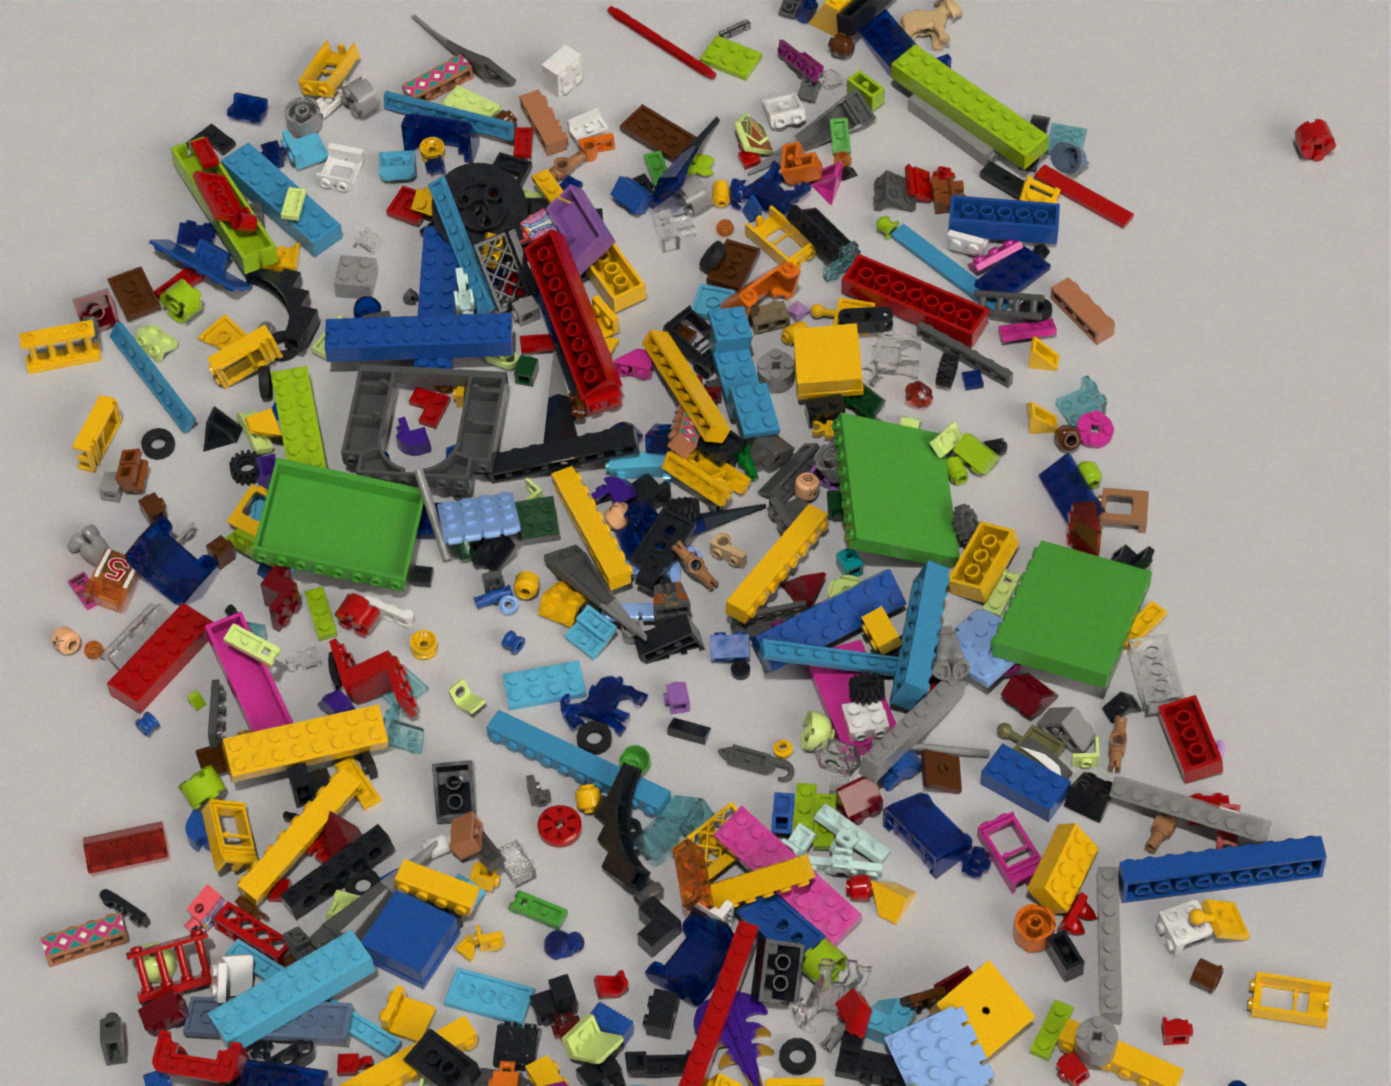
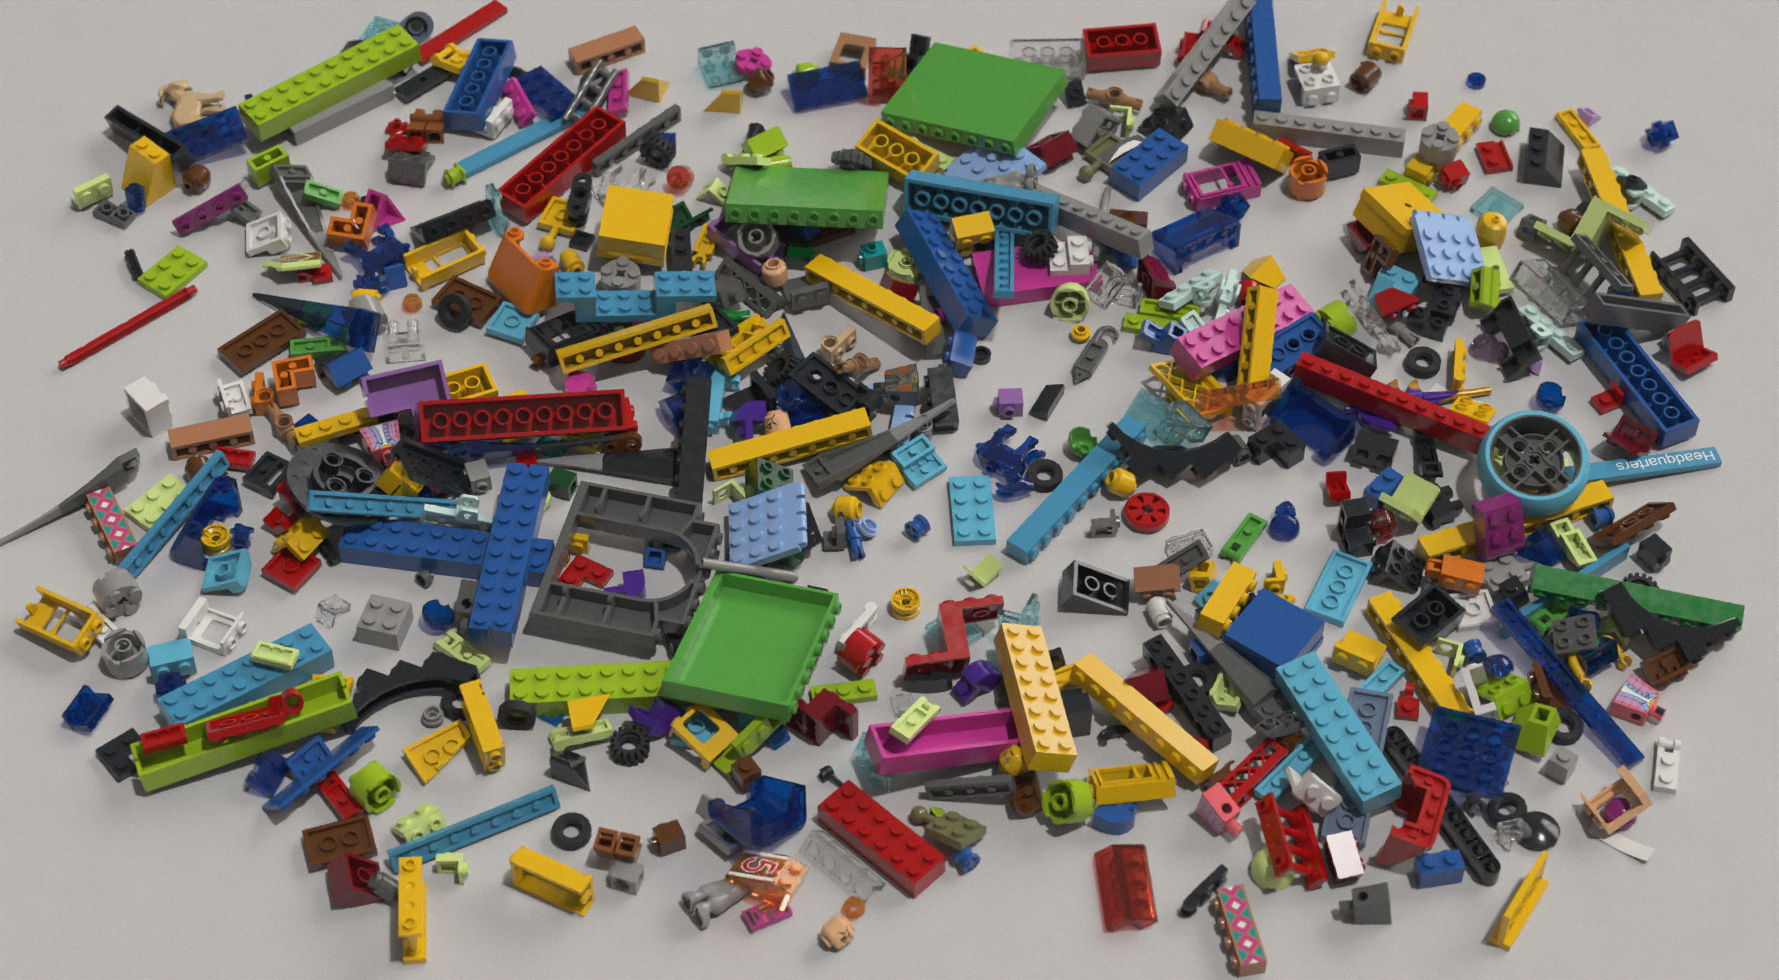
camera: 85 degrees left, 5 degrees down
none -> orange brick [271,354,317,407]
none -> yellowish green bracket [436,852,469,884]
none -> olive plate [910,806,987,851]

